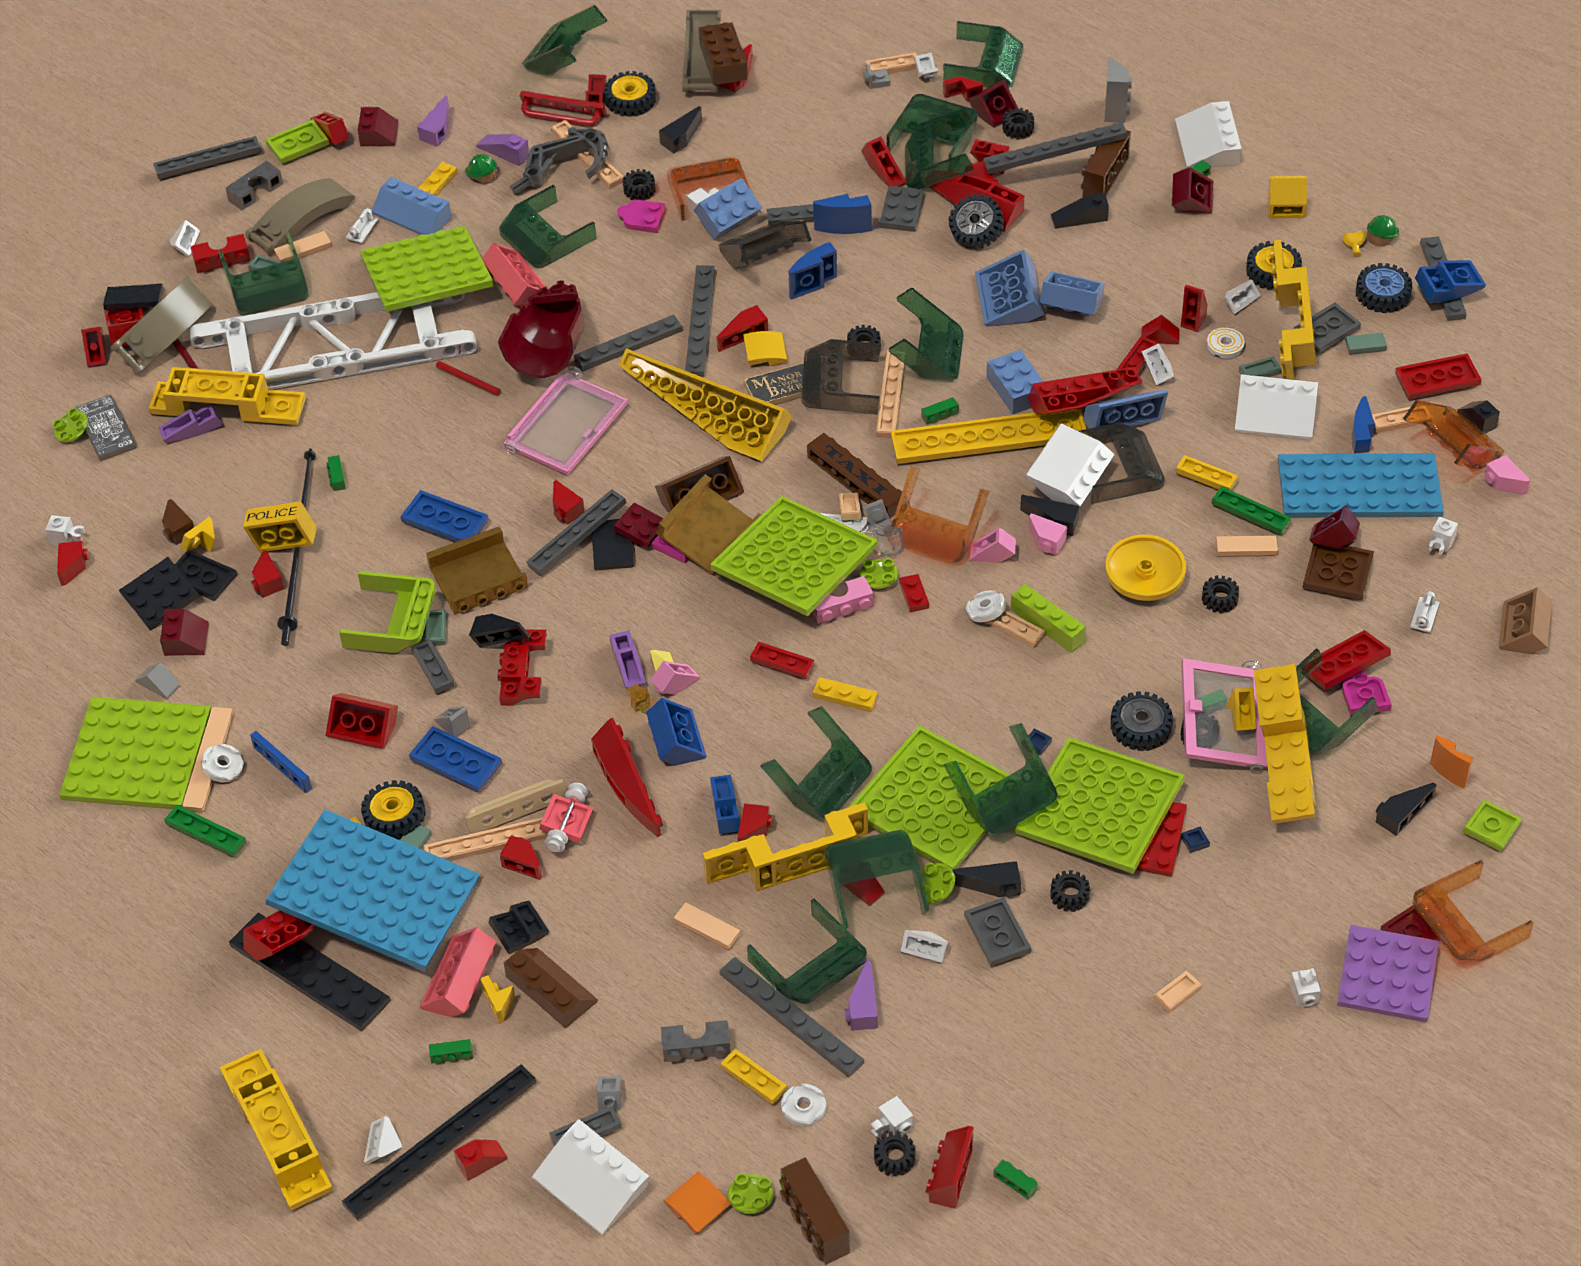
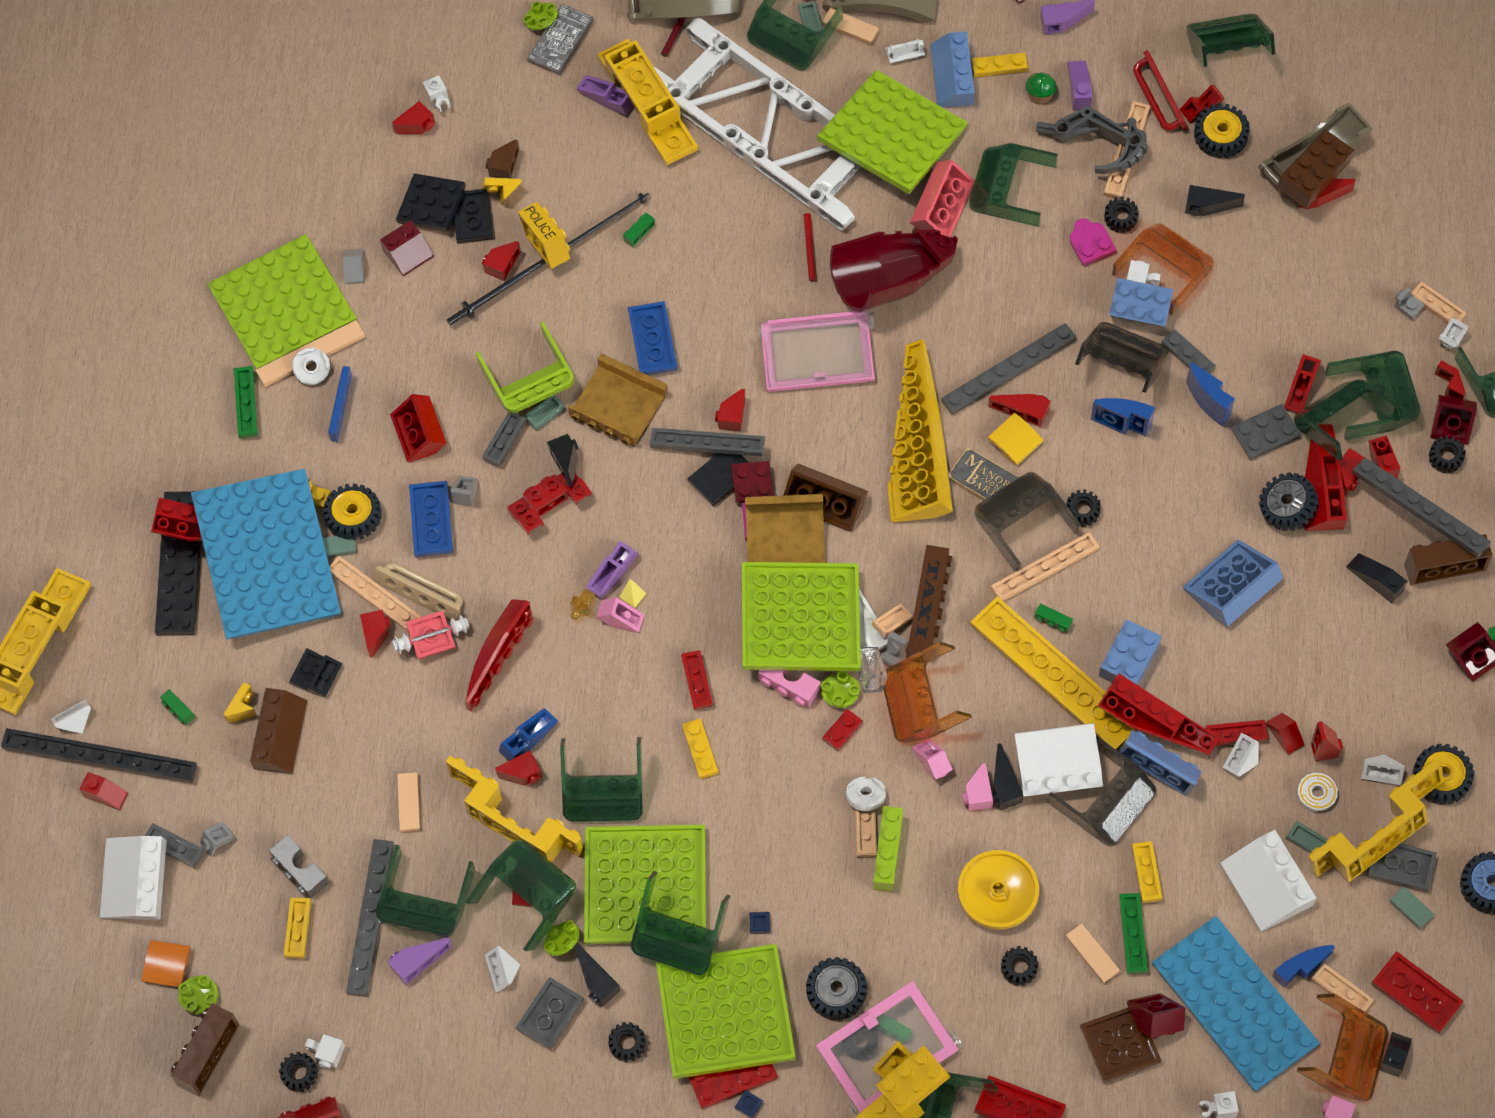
camera: 55 degrees right, 15 degrees up
coral slope [419,927,496,1017] -> none
dark grey plate [574,315,683,371] -> none
blue slope [646,698,707,766] -> none
white tile [781,1084,826,1127] -> none
clear green windscreen [889,288,964,381] -> none
medium blue brick [1039,271,1105,316] -> none

